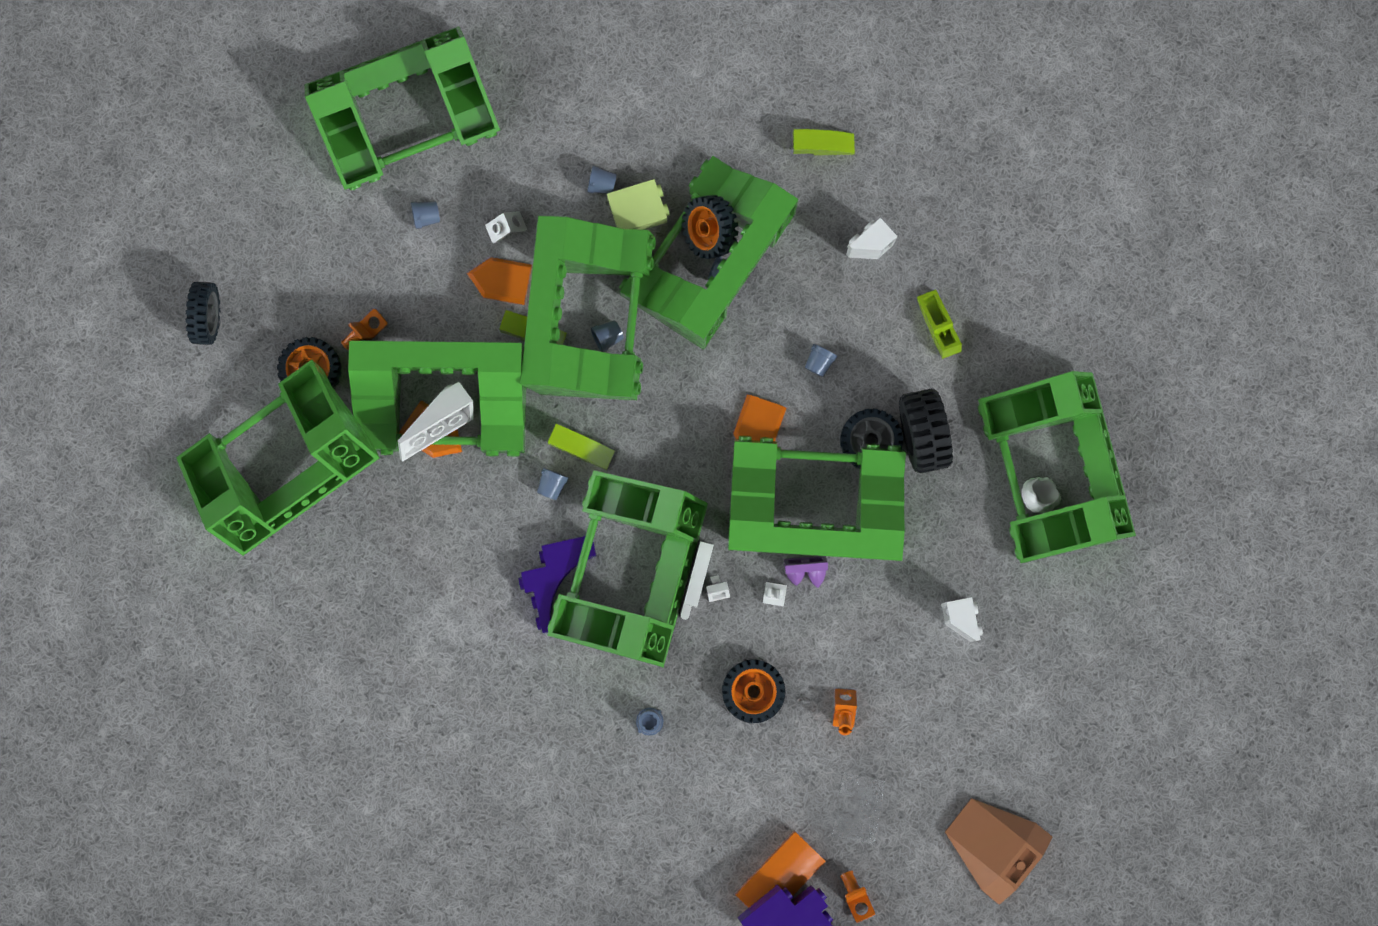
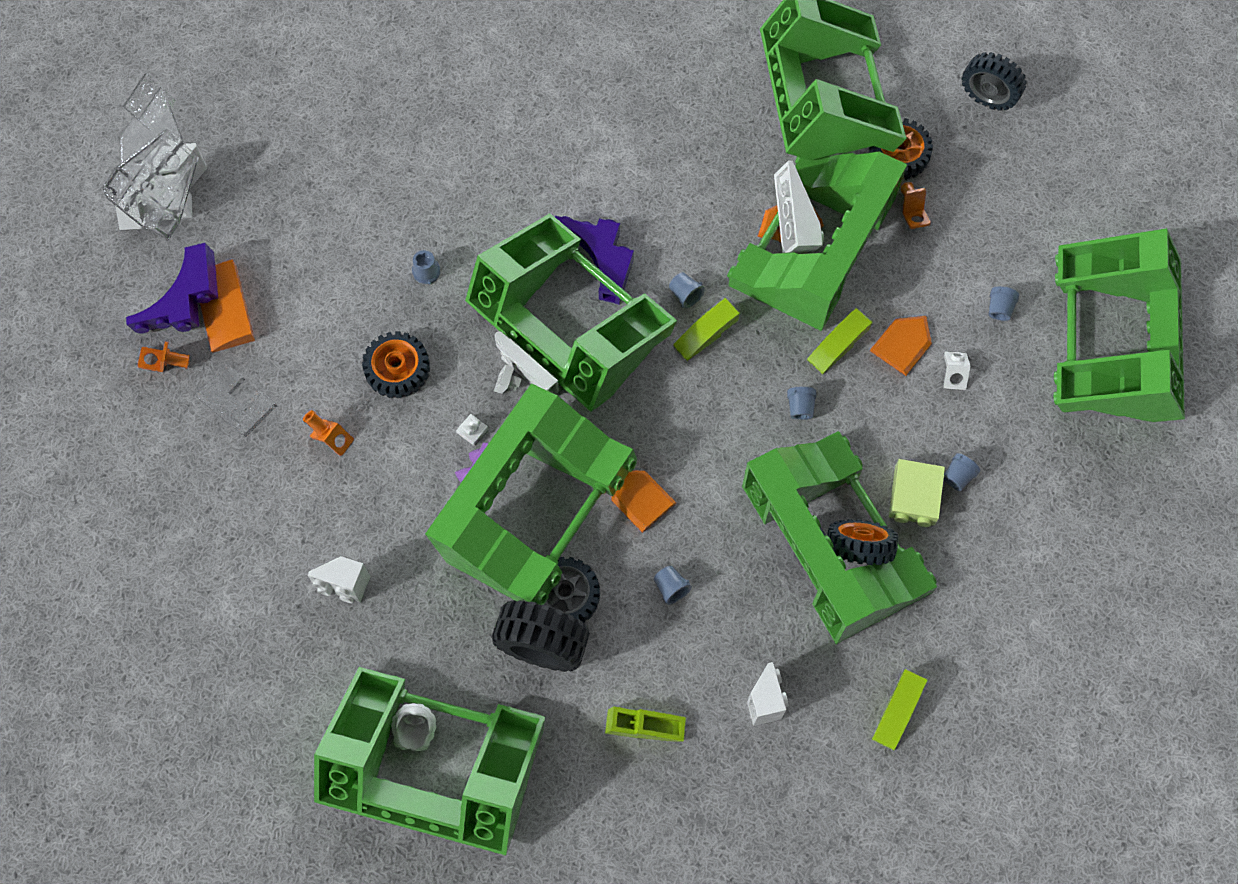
camera: 120 degrees right, 15 degrees down
bright green brick [520,216,656,401] -> none
nougat wedge [945,798,1053,905] -> none

